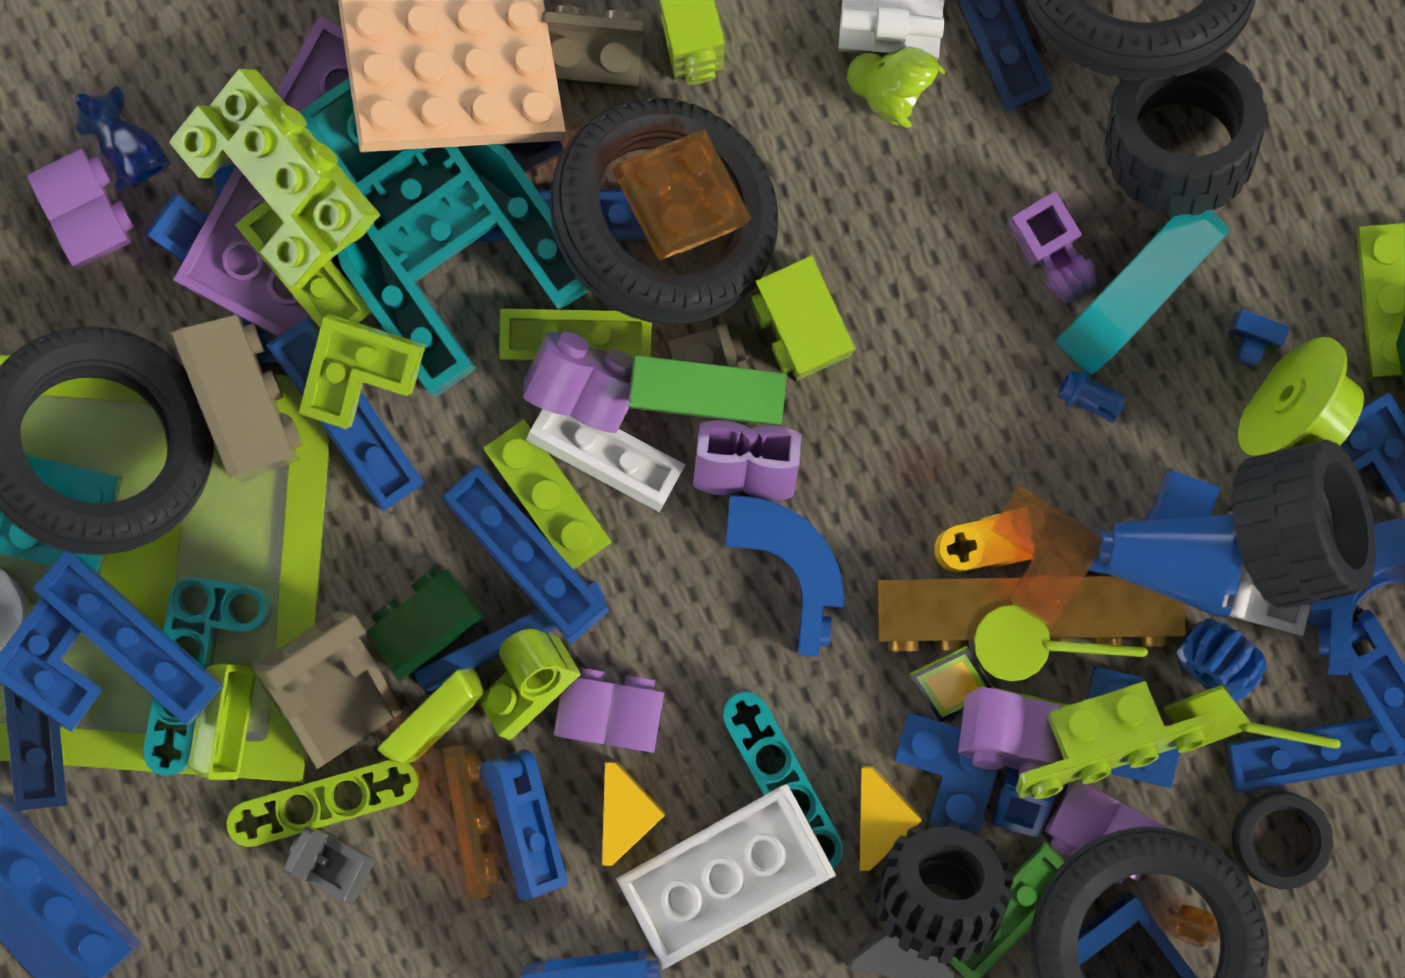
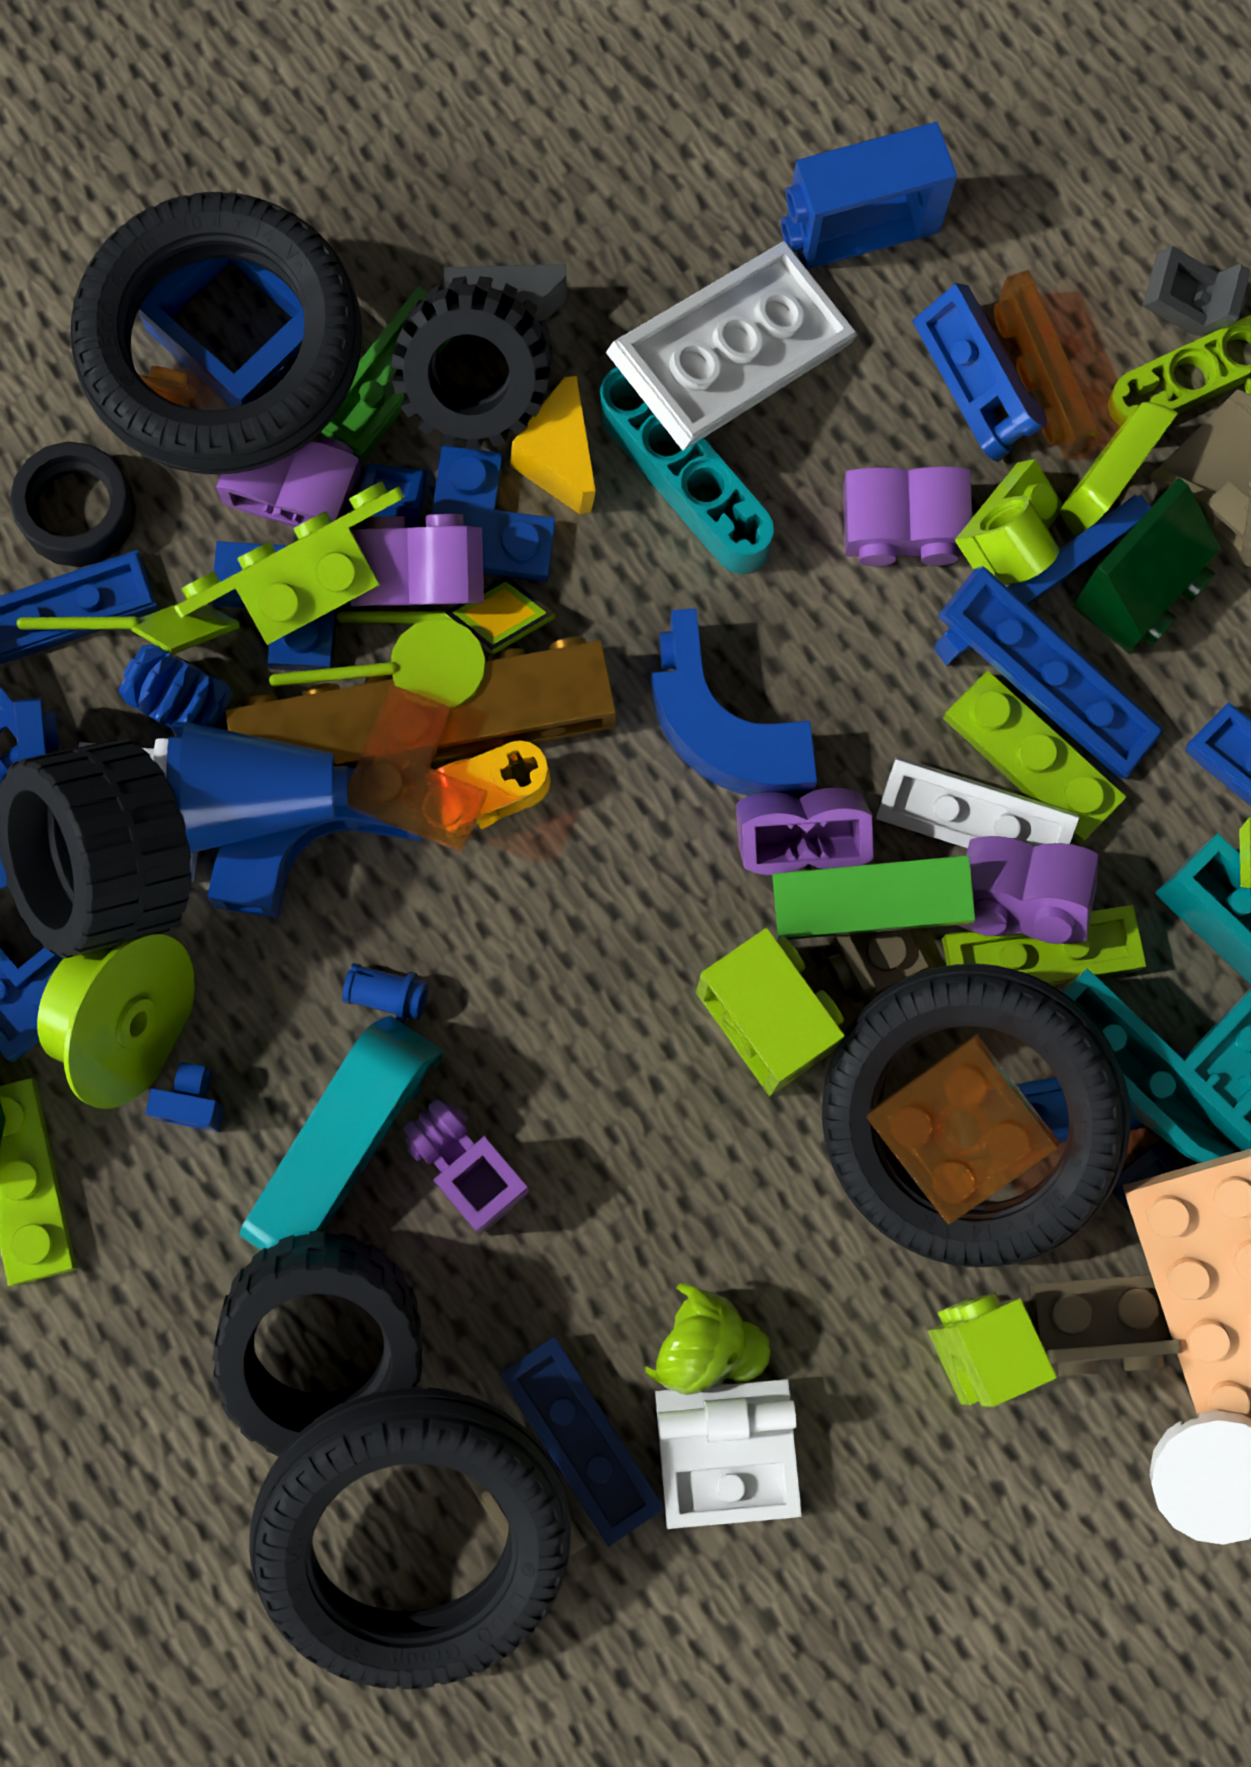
camera: 170 degrees right, 10 degrees down
yellow slope [602,760,665,866] -> none

